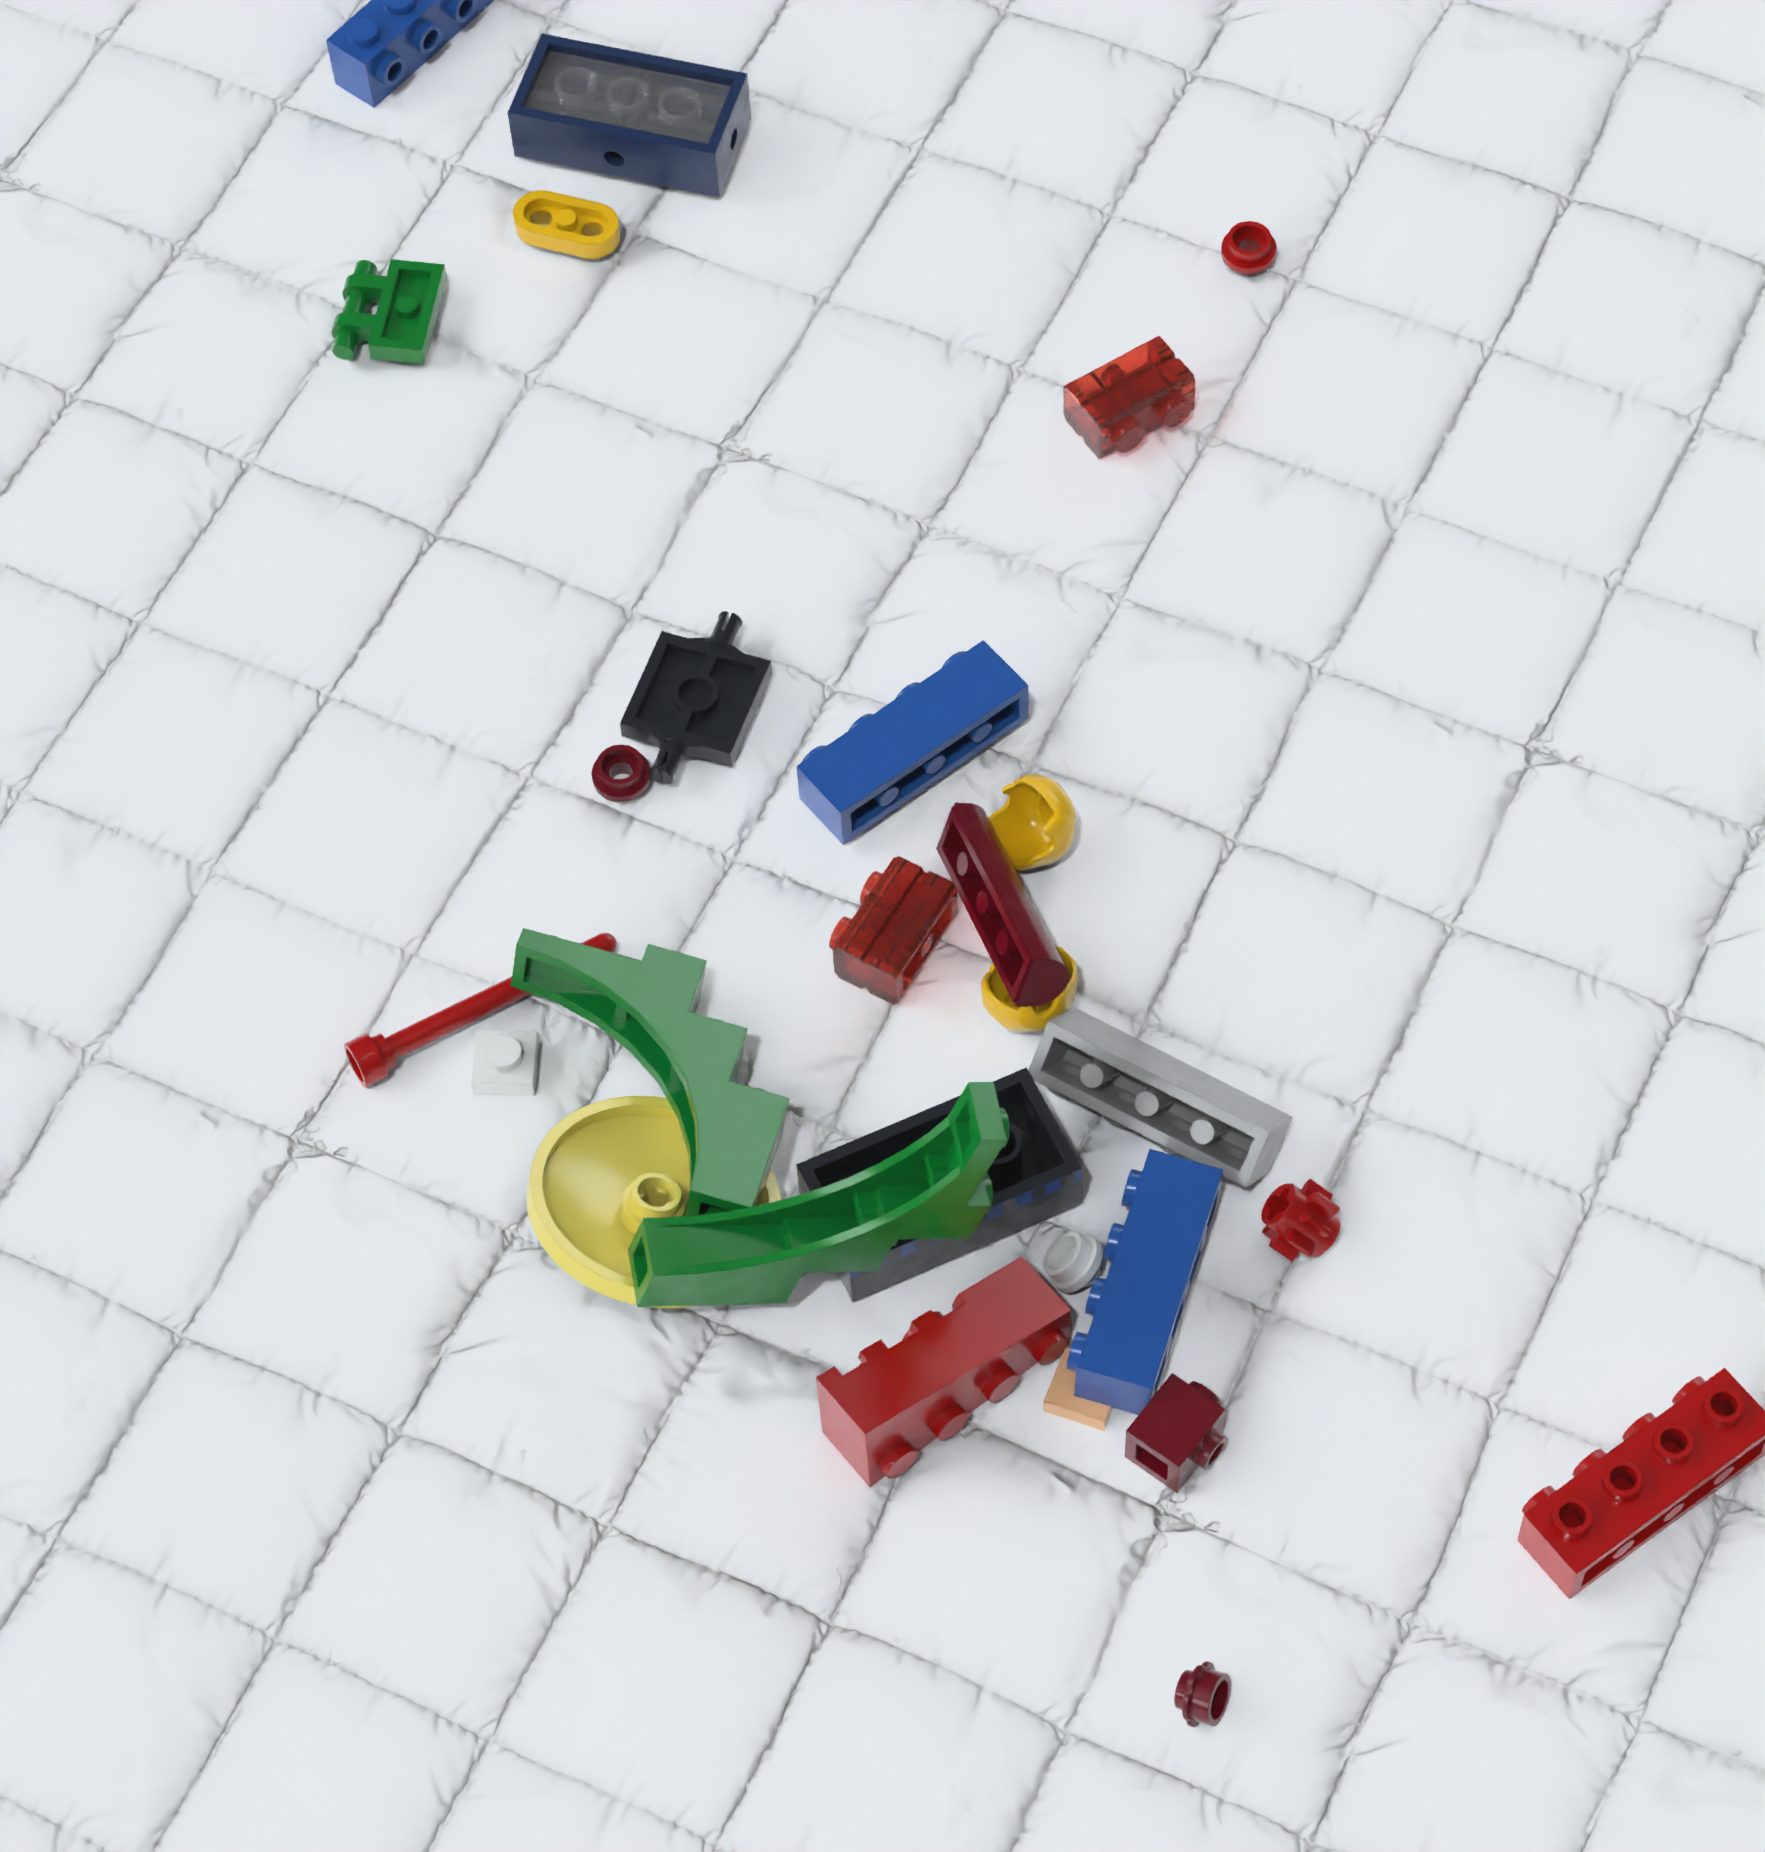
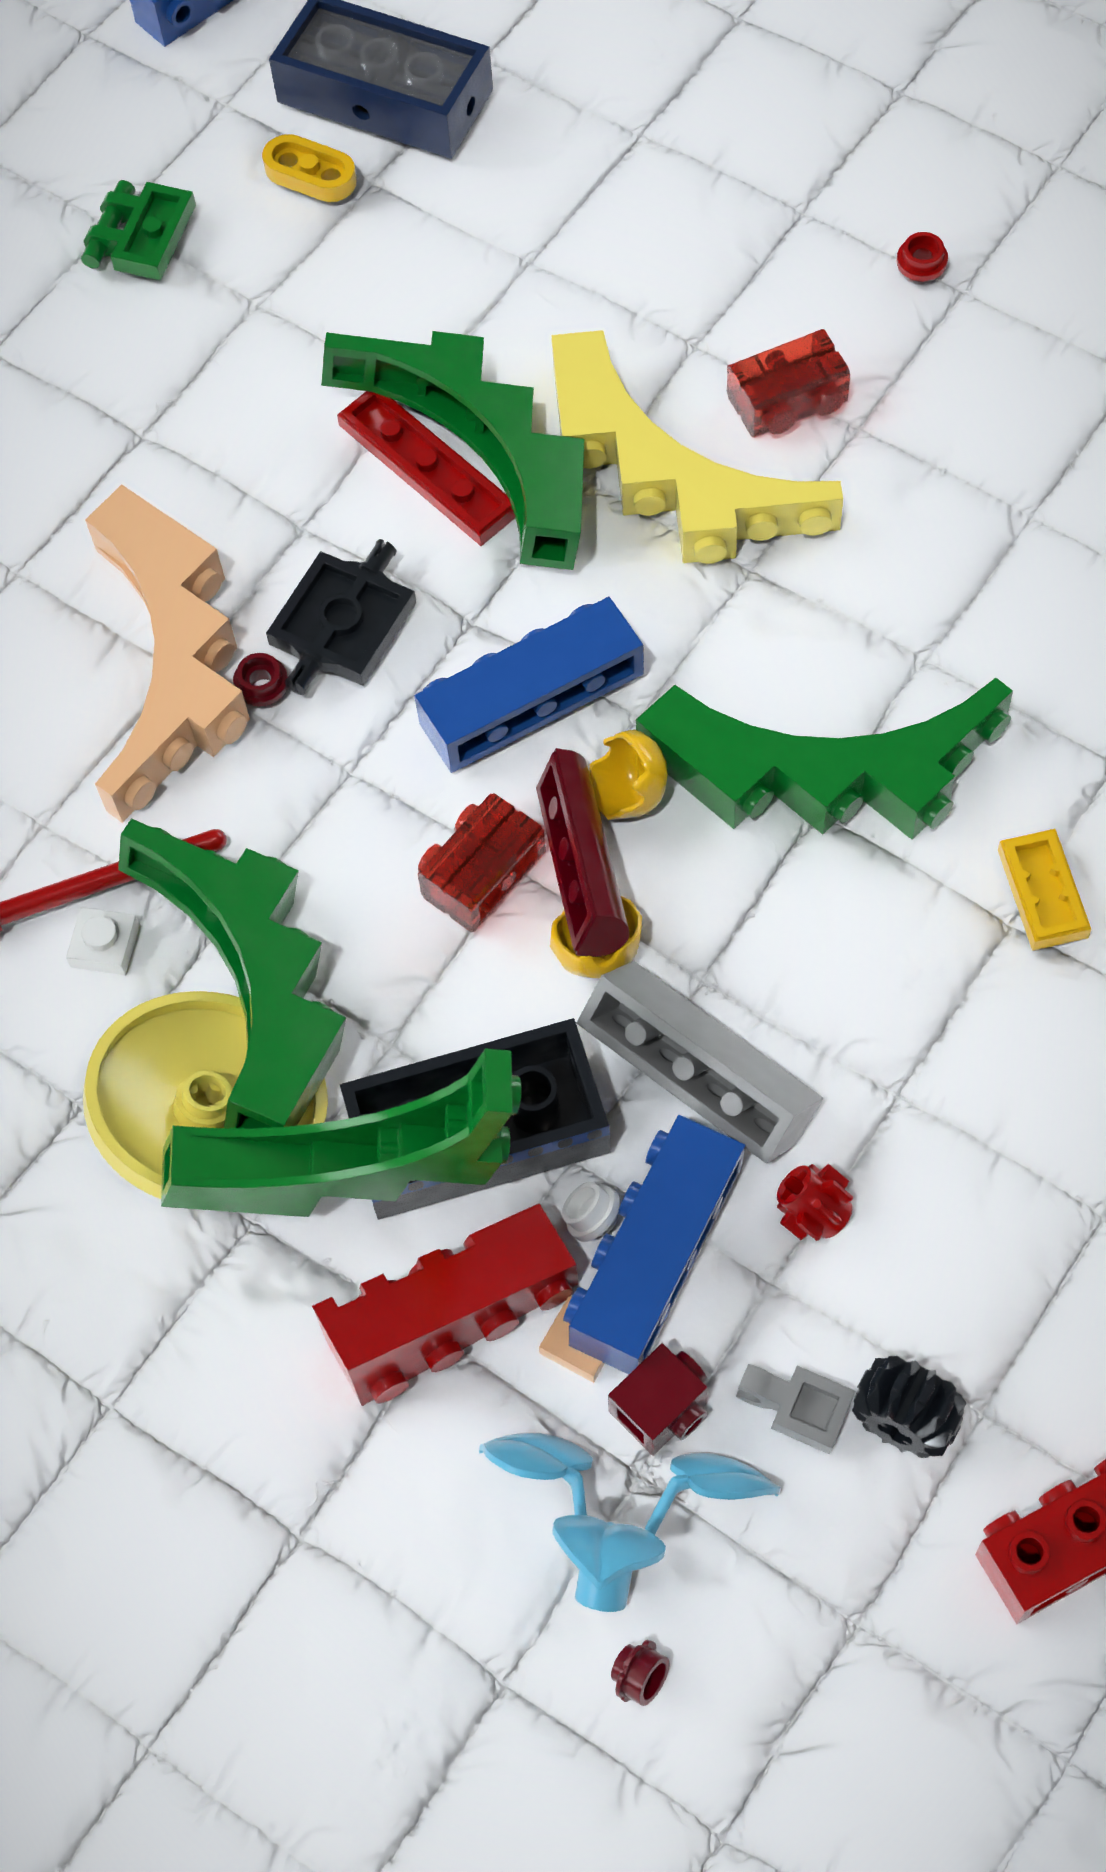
camera: 10 degrees right, 5 degrees up
none -> light nougat arch [85,484,250,823]
none -> green arch [321,331,584,570]
none -> red tile [337,391,515,546]
none -> medium azure plant [479,1433,781,1612]
none -> light yellow arch [551,330,843,564]
none -> green arch [636,677,1013,840]
none -> light grey plate [736,1364,856,1455]
none -> black gear [852,1356,966,1458]
none -> yellow plate [997,828,1092,951]

